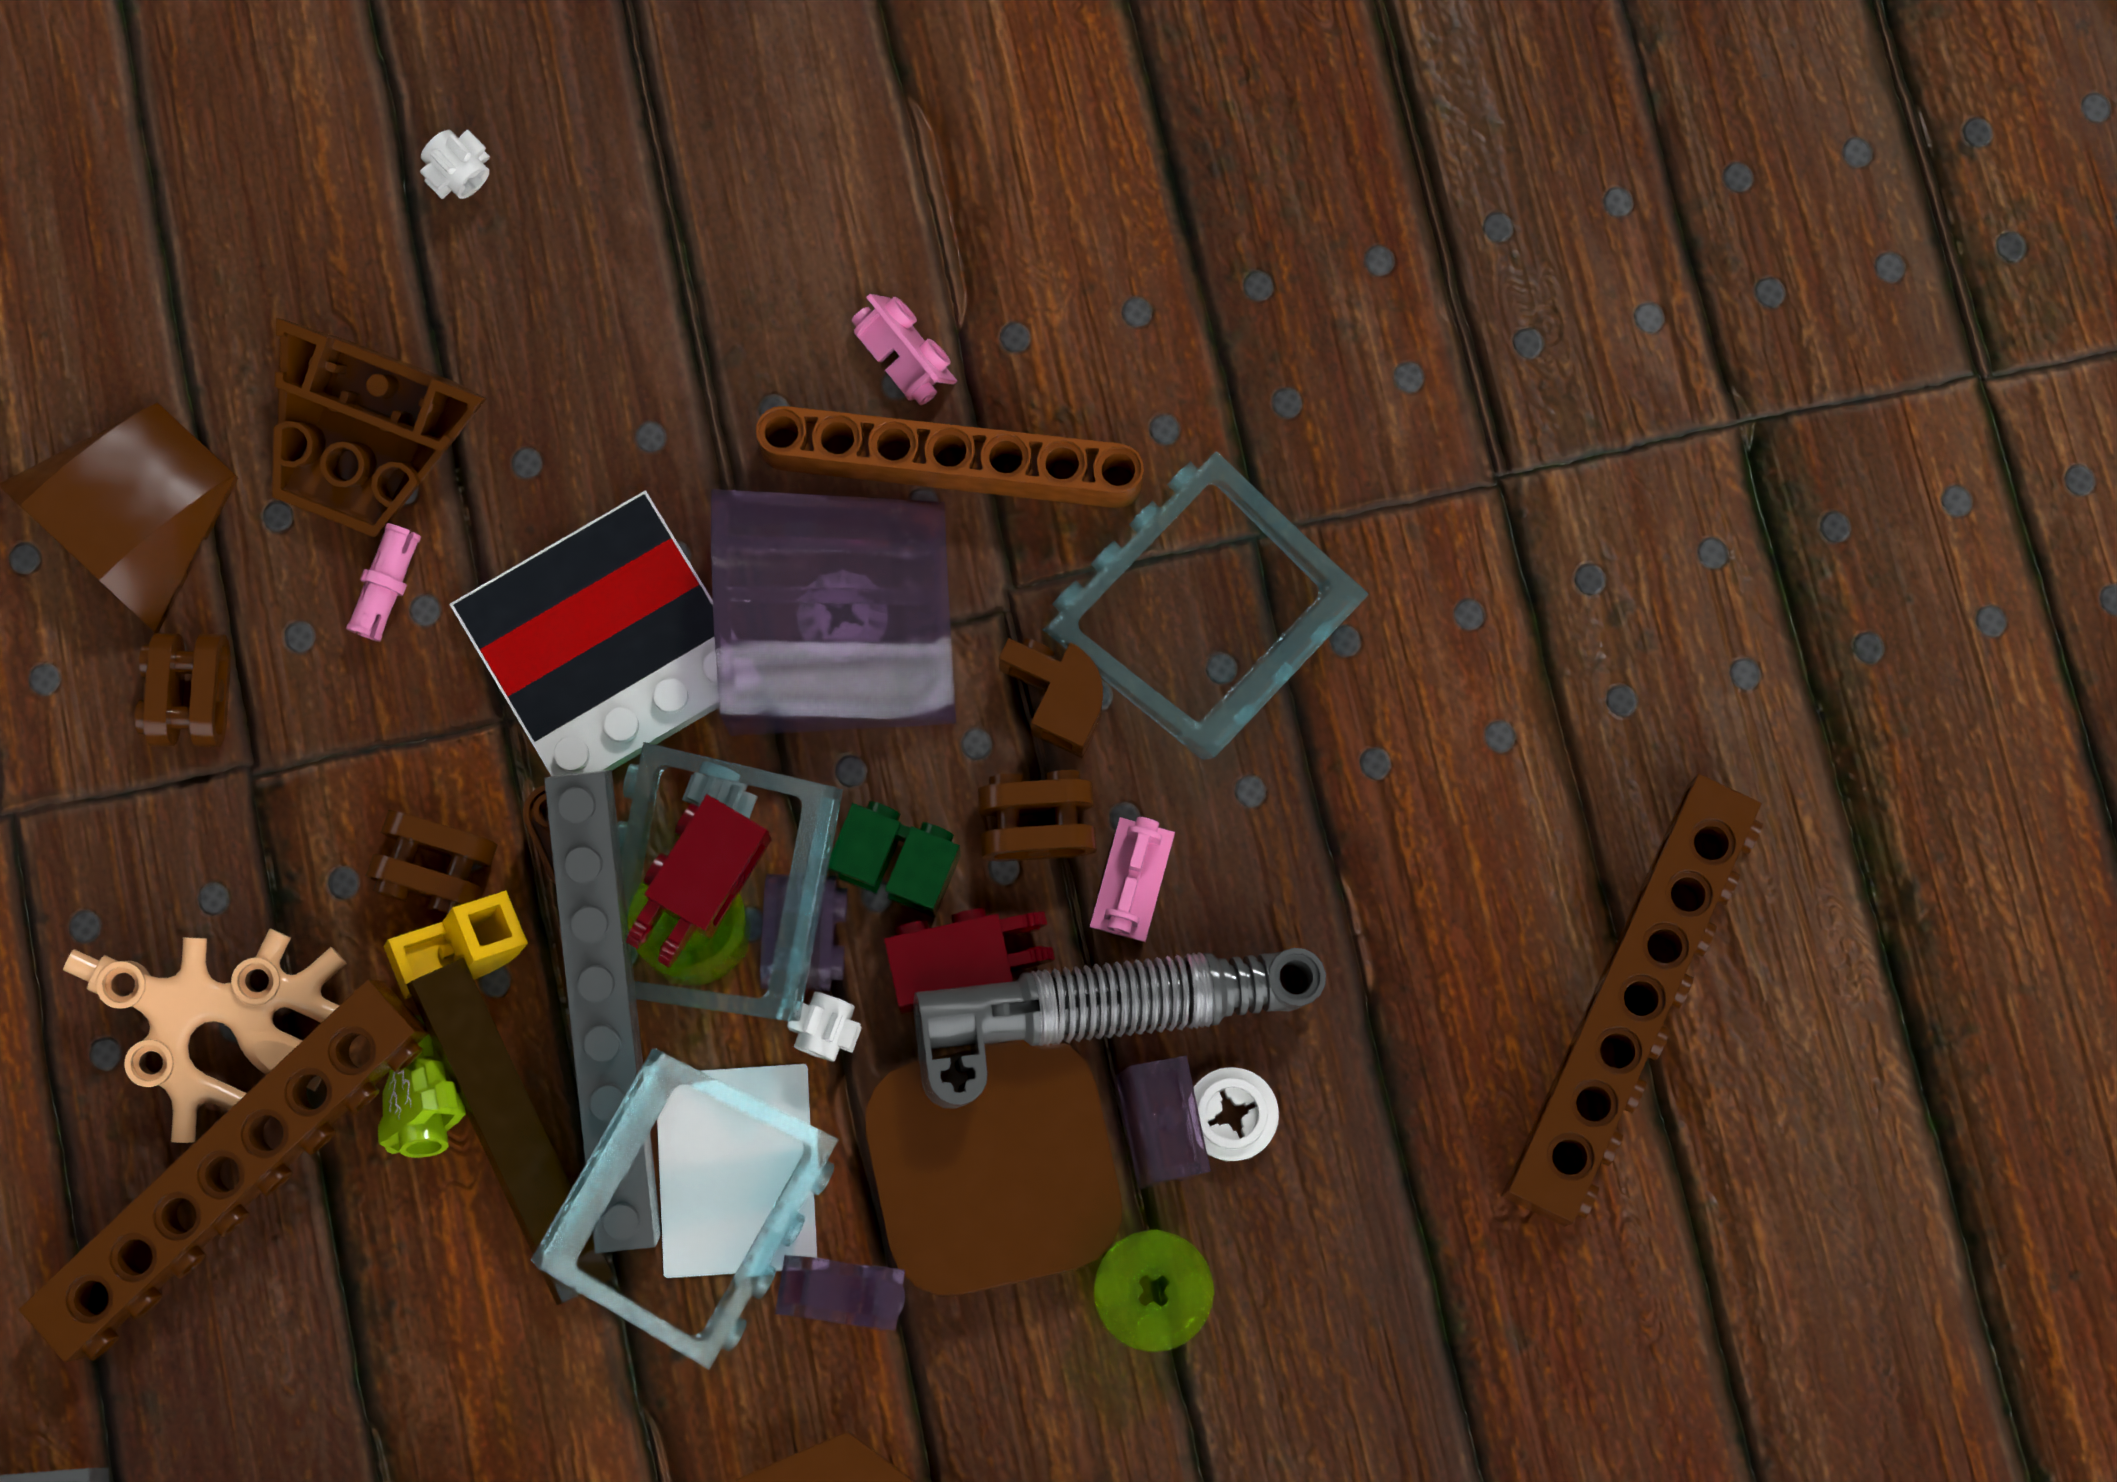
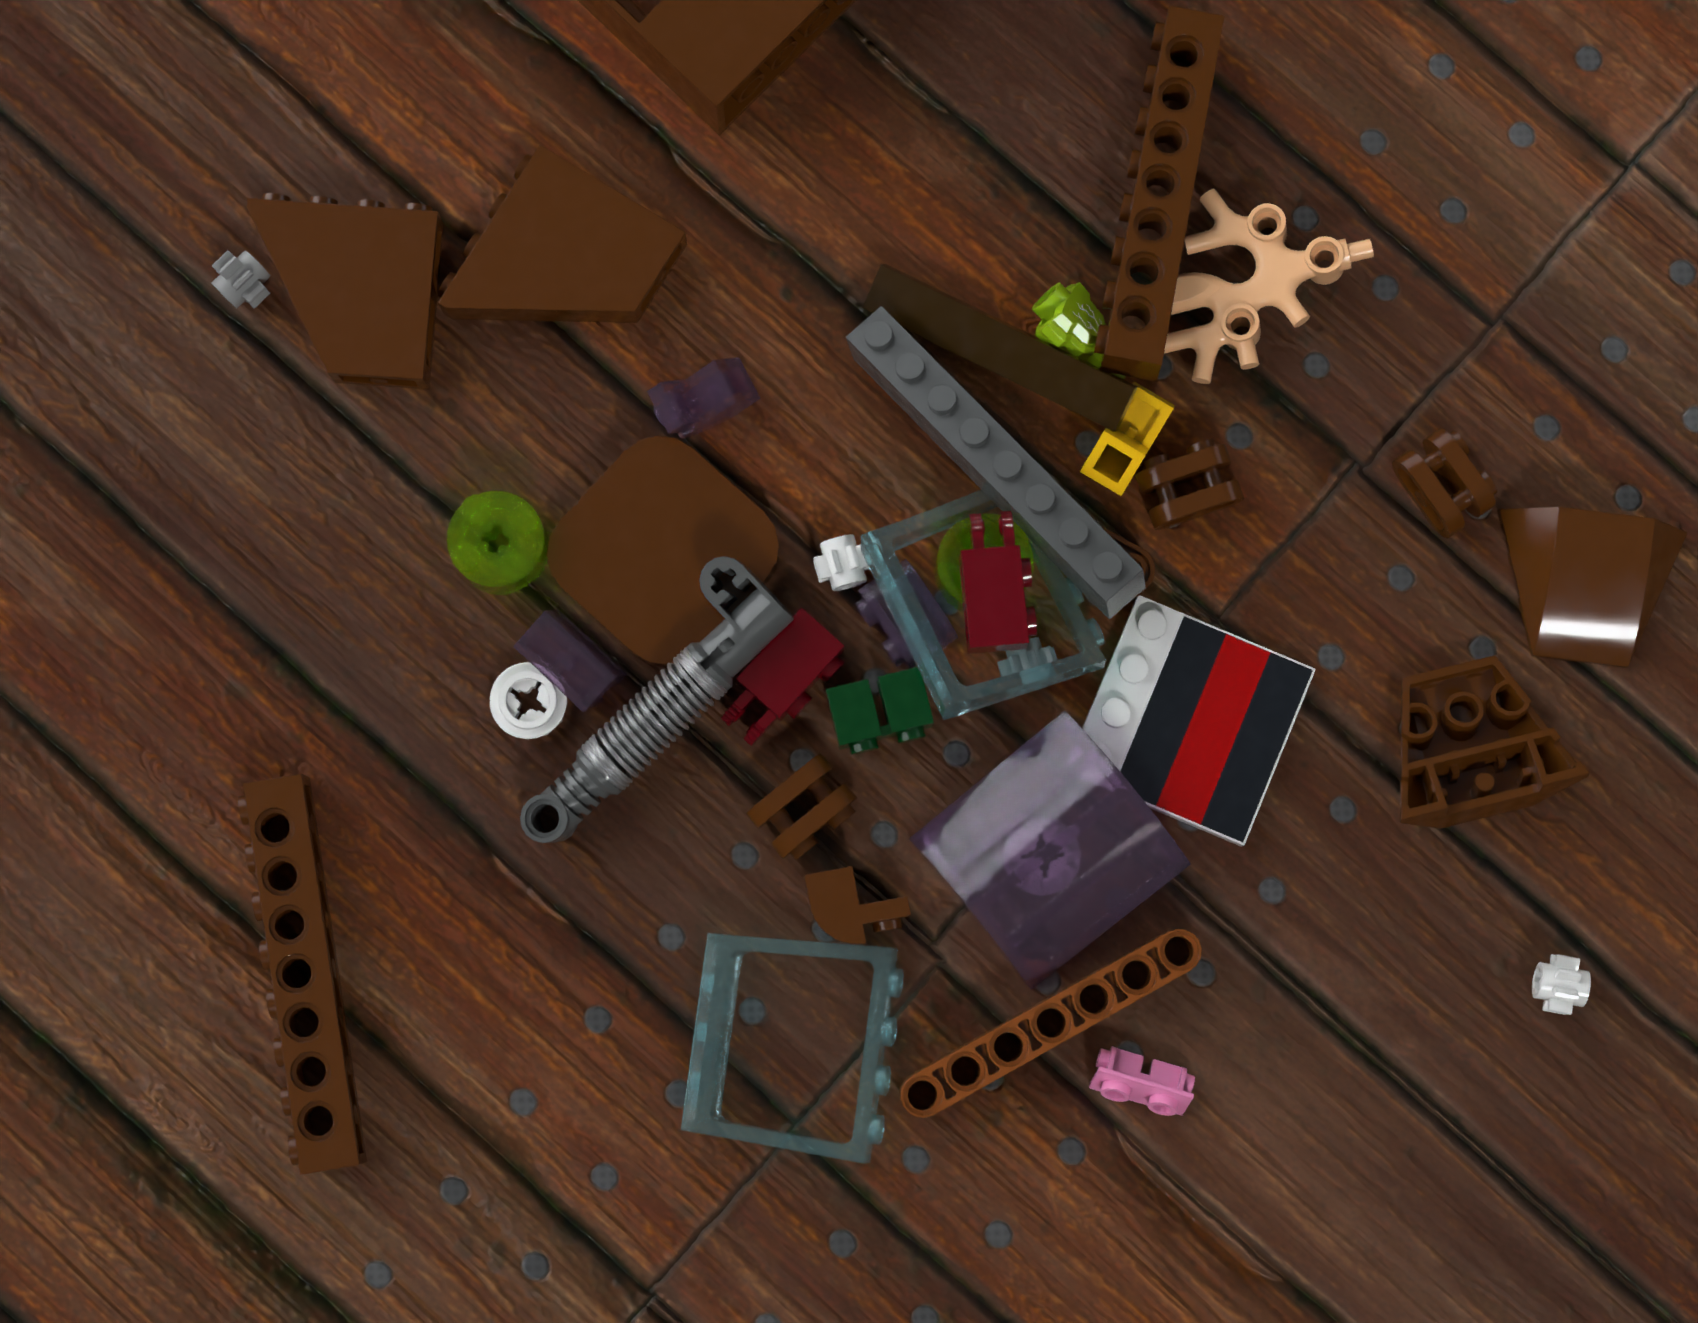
camera: 140 degrees right, 5 degrees up
bright pink pin [346,523,421,642] -> none
clear light blue windscreen [531,1048,839,1370] -> none
white sticker [656,1064,818,1278] -> none
bright pink hinge [1090,817,1175,942] -> none

